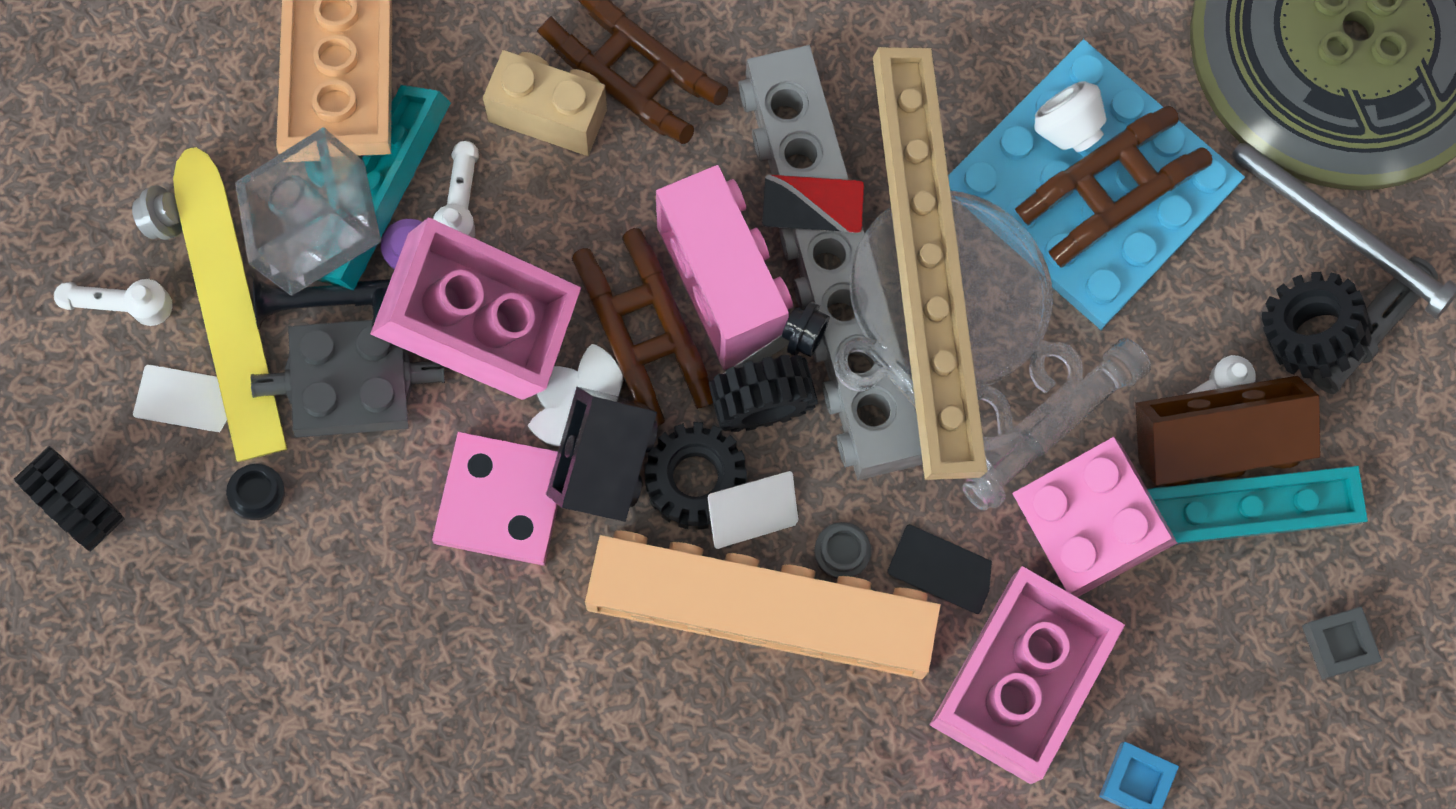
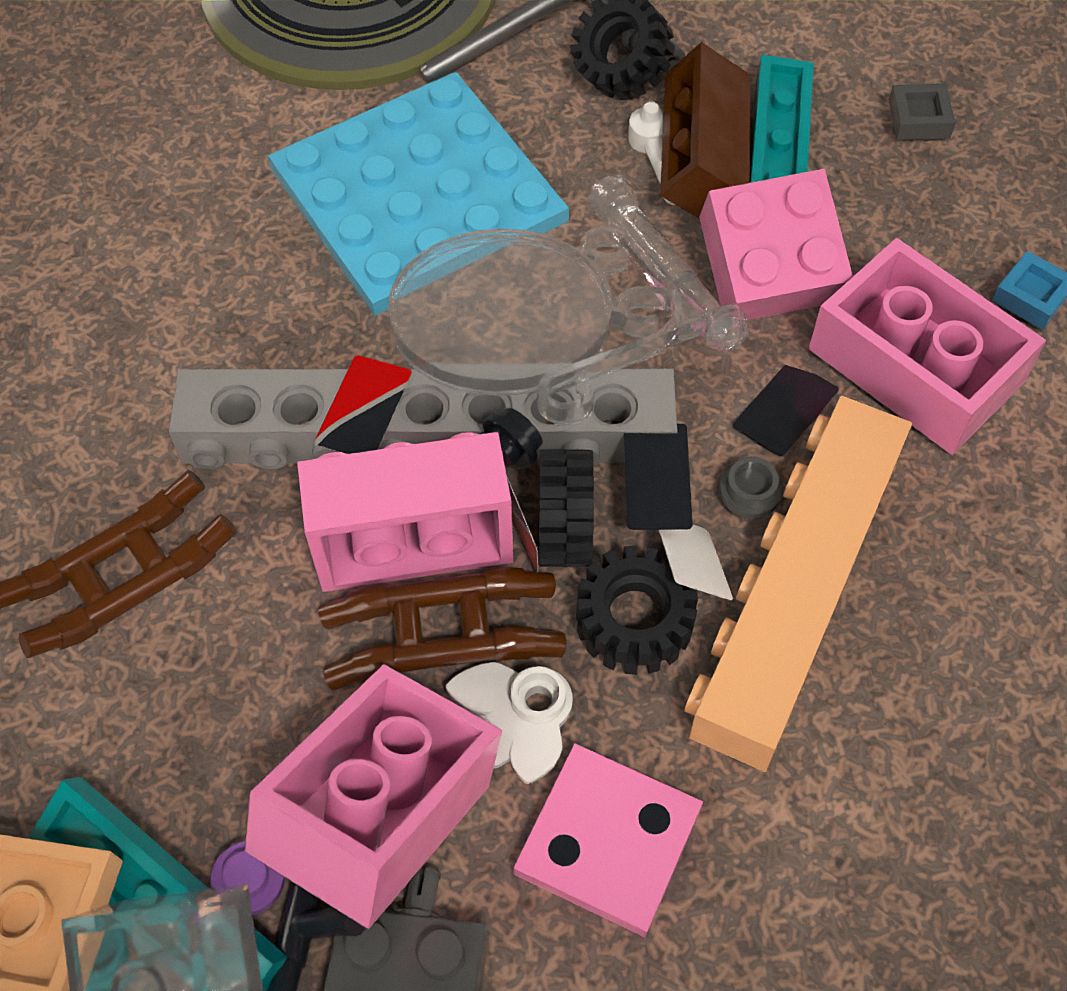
camera: 70 degrees left, 15 degrees down
white piece [433,140,479,238] -> none
tan brick [483,50,607,156] -> none
black brick [546,386,658,522] -> none
tan plate [873,47,987,480] -> none
reddish brown piece [1015,106,1213,268] -> none
white cone [1034,81,1107,153] -> none
none -> black sticker [624,424,693,530]

